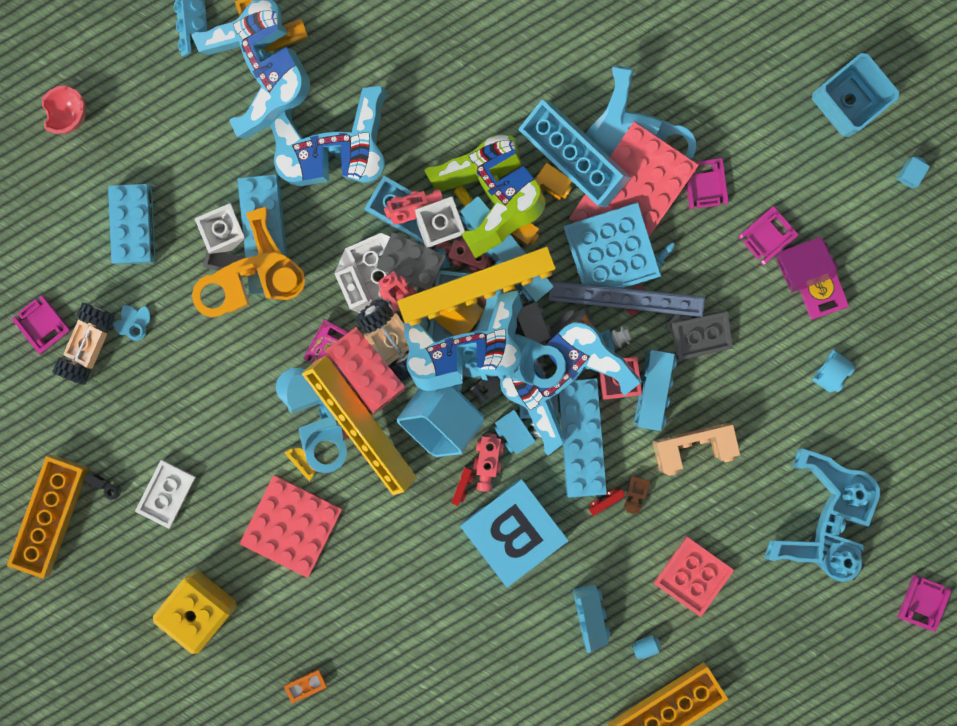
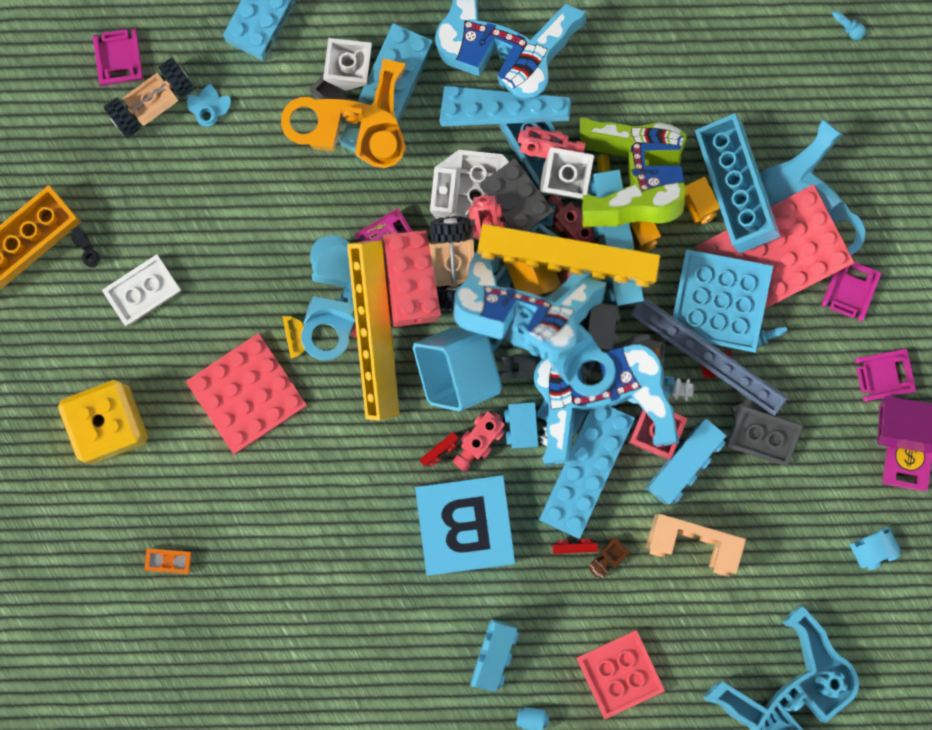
camera: 30 degrees right, 5 degrees down
none -> medium azure wing [439,86,571,126]

